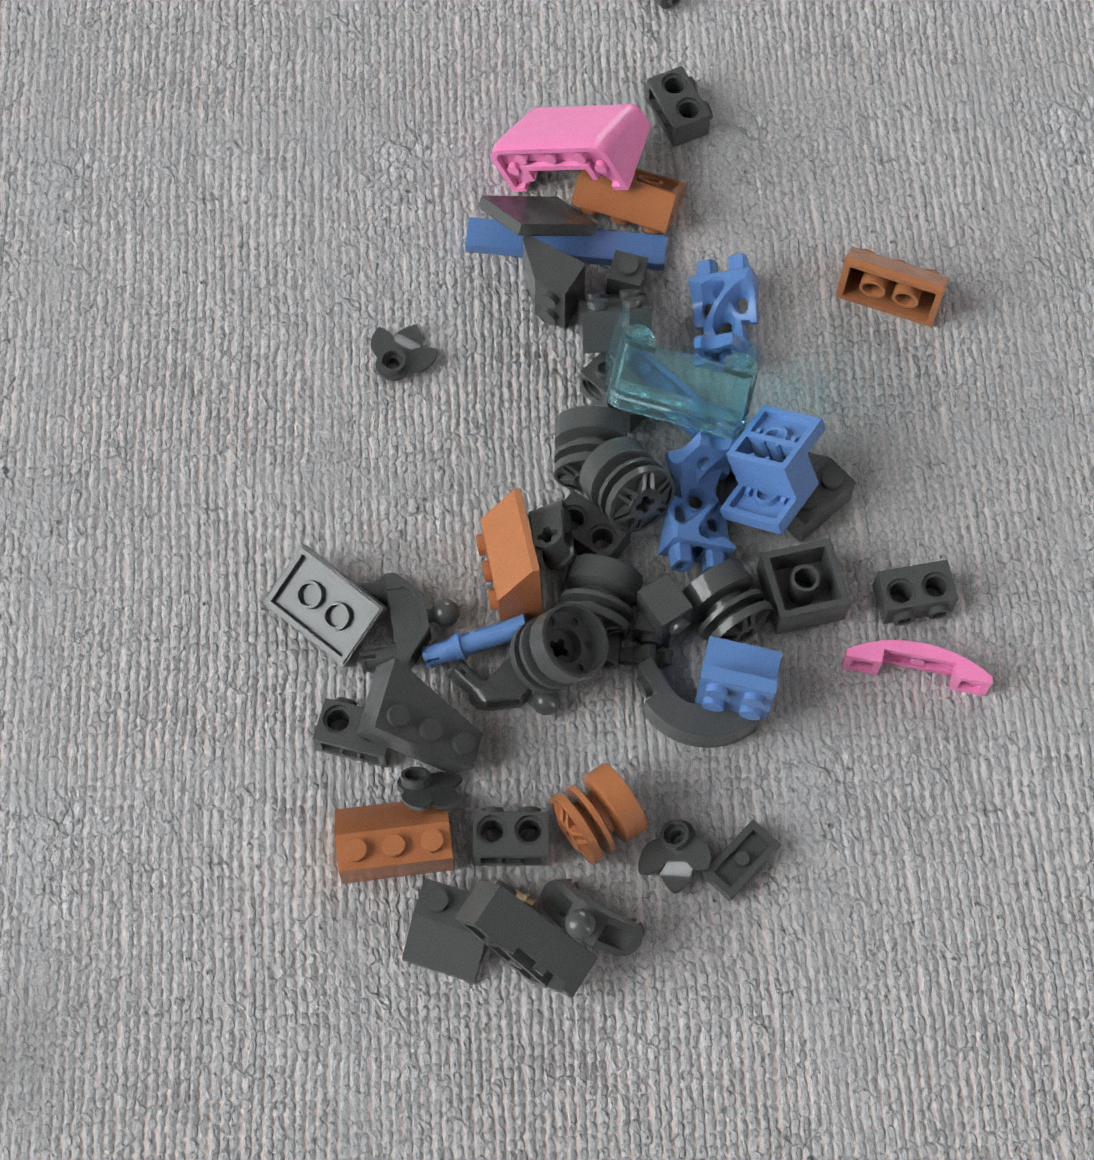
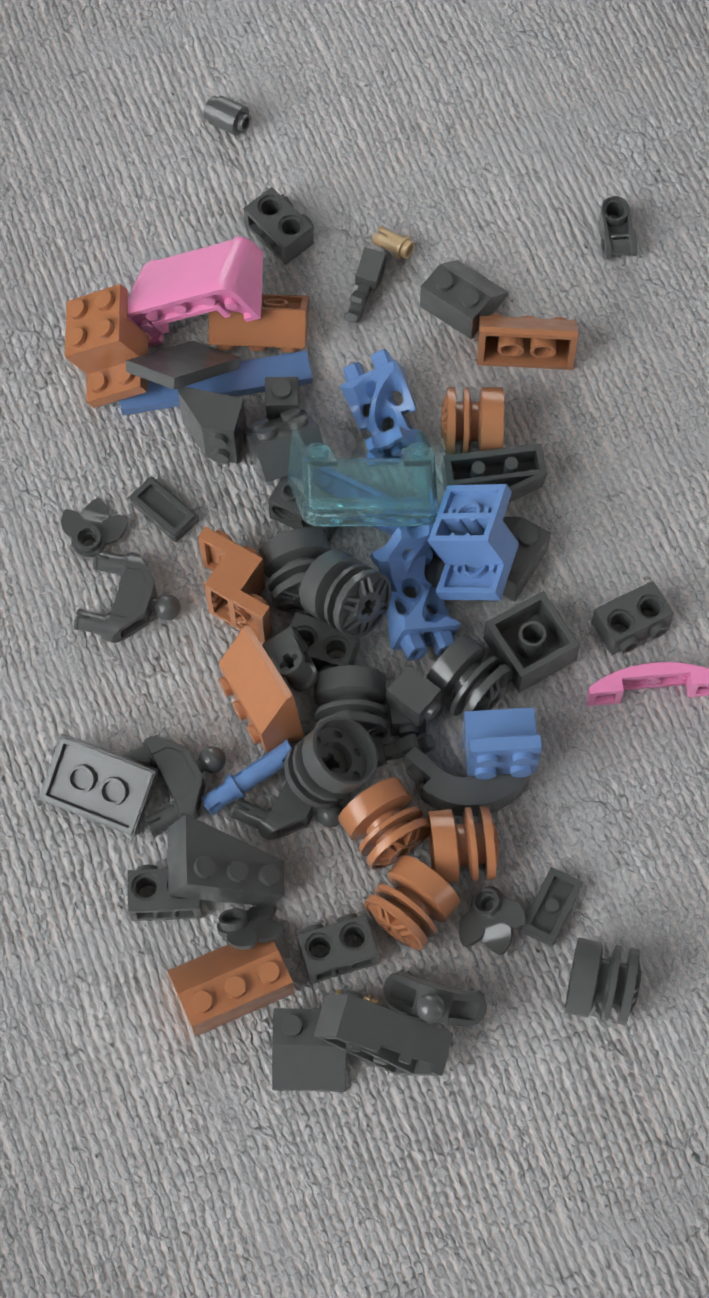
camera: 15 degrees left, 0 degrees up
none -> nougat bracket [65,284,149,408]
none -> dark grey connector [74,549,181,643]
none -> dark grey tile [128,476,199,542]
none -> nougat bracket [198,526,272,643]
none -> nougat wheel [338,777,431,870]
none -> dark grey piece [344,247,389,323]
none -> tan pin [372,226,415,260]
none -> dark grey slope [420,260,508,339]
none -> nougat wheel [427,805,499,884]
none -> nougat wheel [441,387,504,455]
none -> dark grey wedge [441,443,547,503]
none -> dark grey wheel [564,937,642,1025]
none -> dark grey piece [598,196,637,260]

